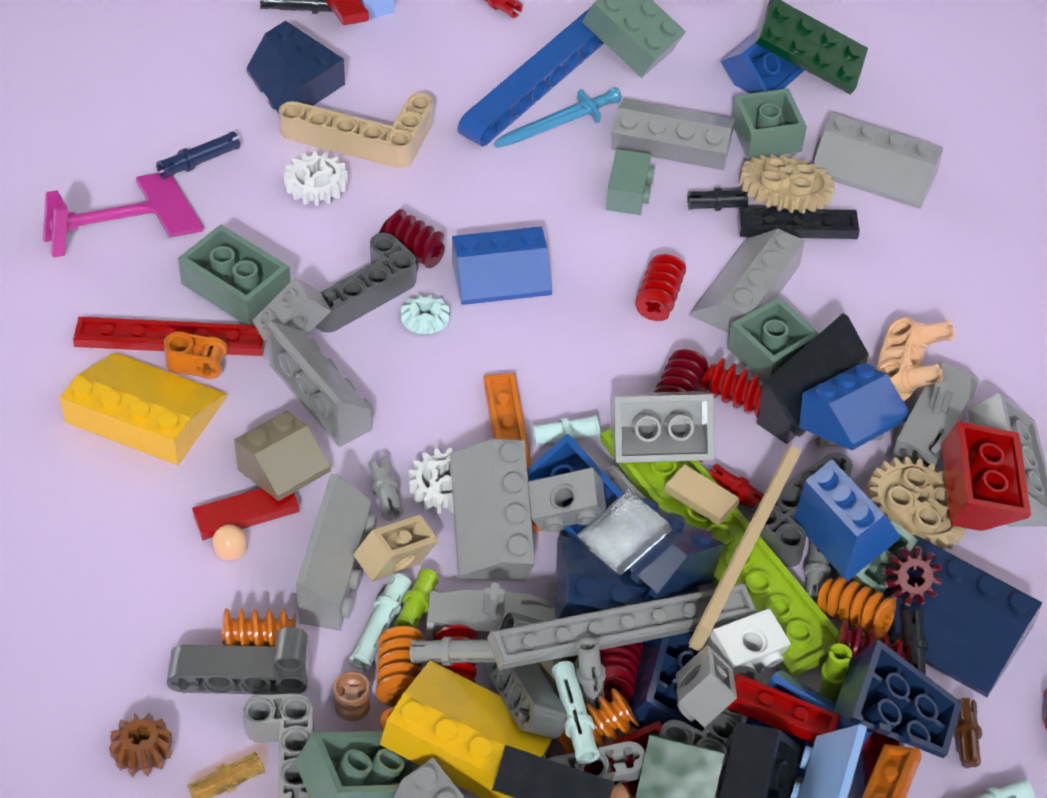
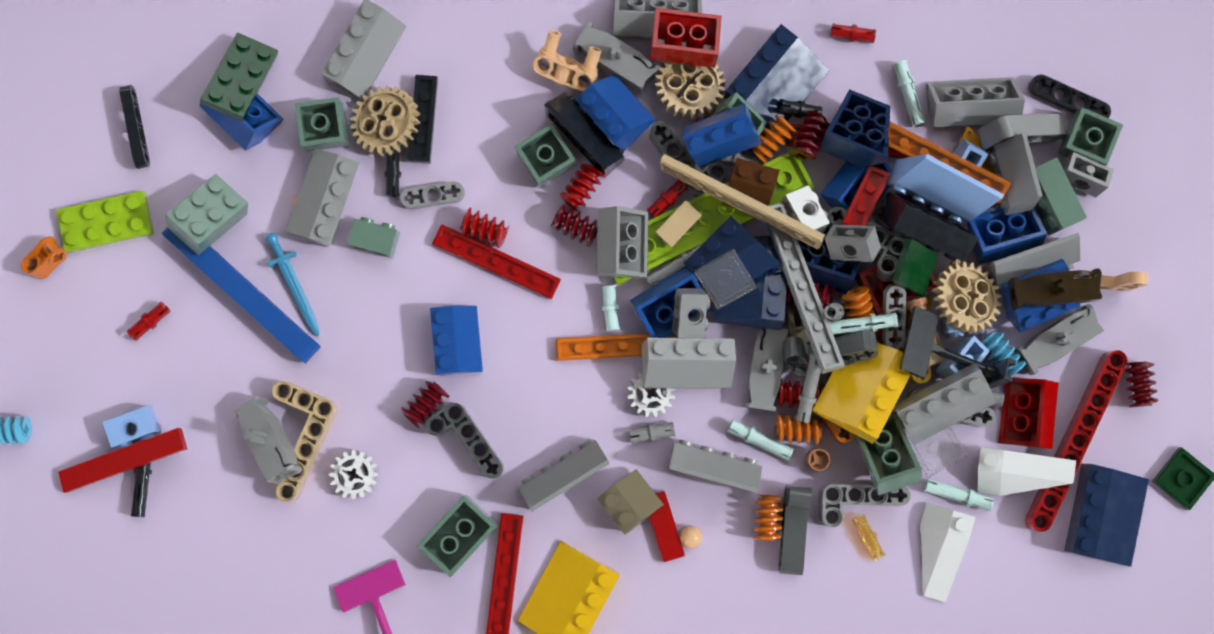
camera: 85 degrees left, 35 degrees up
dark orange gear [109,712,173,777] -> none
dark blue pin [156,131,240,179] -> none
orange piece [164,332,228,379] -> none
dark blue wedge [246,20,345,114] -> none
light grey brick [252,277,331,343] -> none
tan brick [353,514,439,582] -> none
lime pin [394,569,440,629] -> none
light aqua gear [400,293,450,334] -> none
light grey slope [691,229,805,334] -> none
lime pin [819,644,852,702] -> none
dark red gear [882,546,943,606] -> none
reddish brown axle [953,698,982,768] -> none
none -> light grey piece [234,396,302,484]
none -> light grey beam [400,181,465,209]
none -> red tile [432,224,561,299]
none -> reddish brown slope [722,158,780,209]

